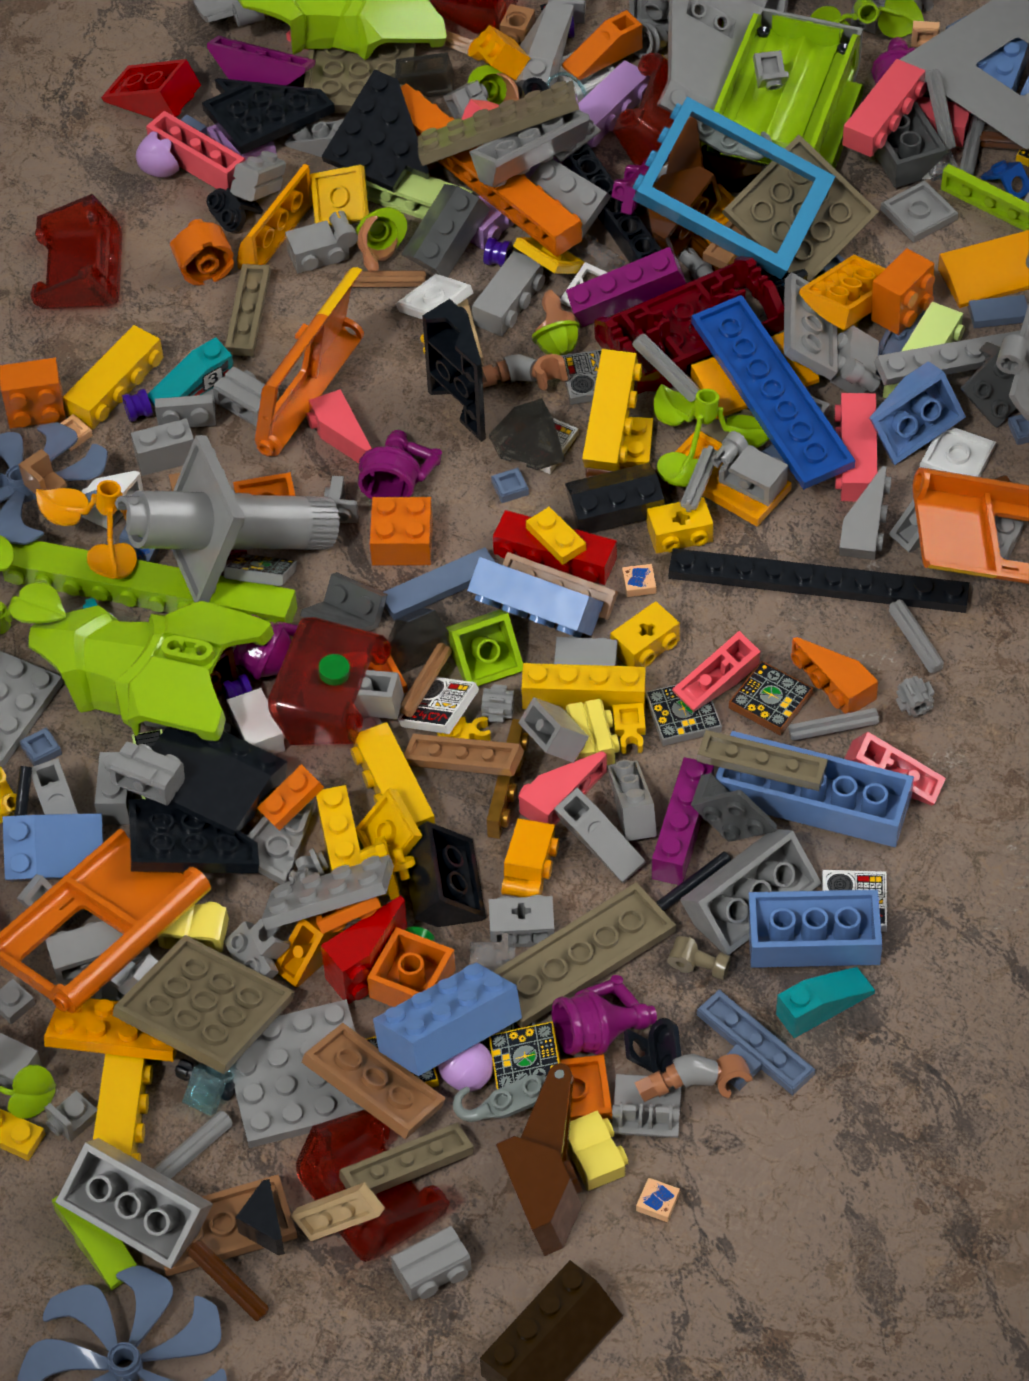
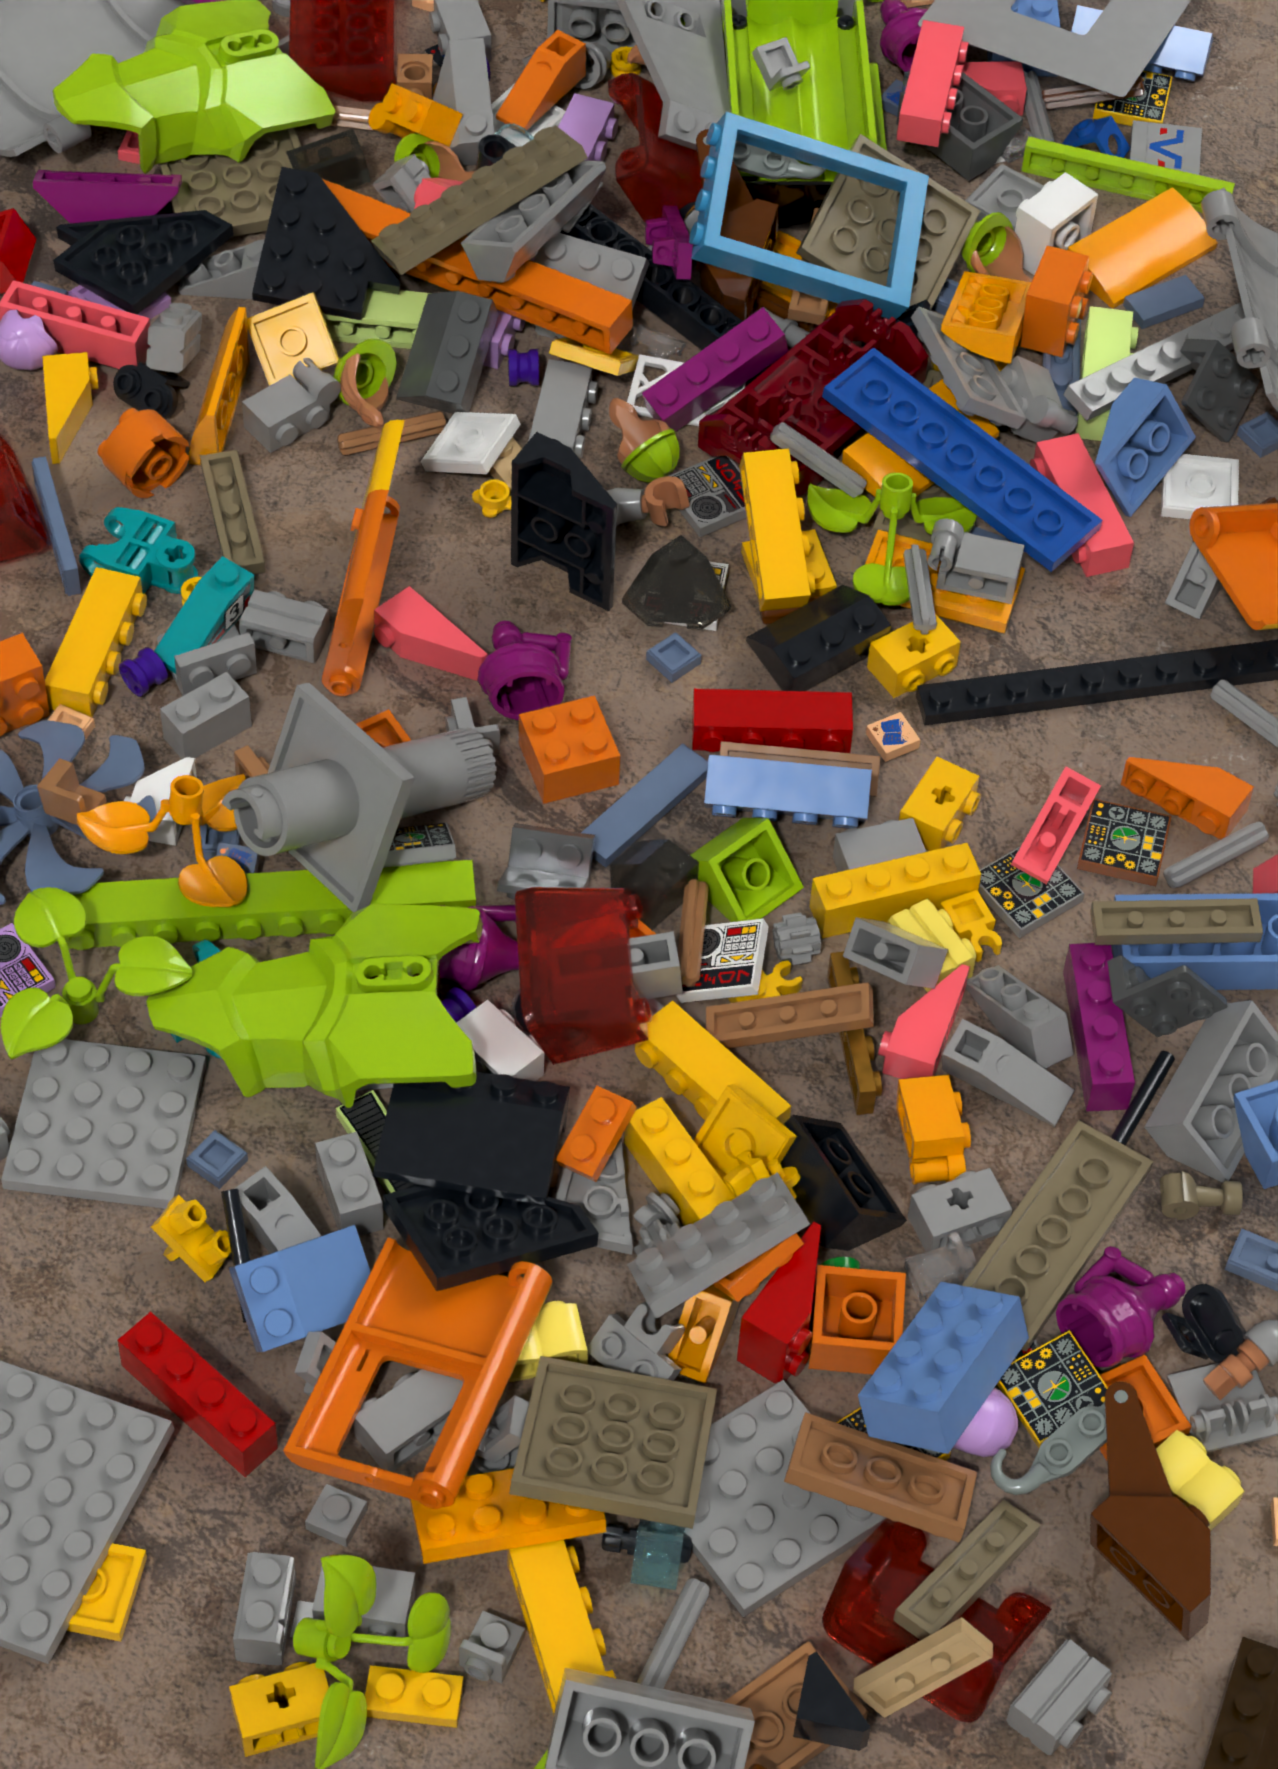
camera: 25 degrees left, 0 degrees up
light grey brick [109,741,185,805] -> none
green tile [319,654,350,686] -> none
yellow plate [526,507,586,565] -> none
light grey slope [839,466,892,560] -> none
light grey axle [925,69,956,150] -> none
none -> sand blue tile [31,456,81,596]
none -> yellow slope [42,352,99,464]
none -> teal piece [79,507,198,594]
none -> piece [961,212,1033,282]
none -> white brick [1015,172,1098,275]

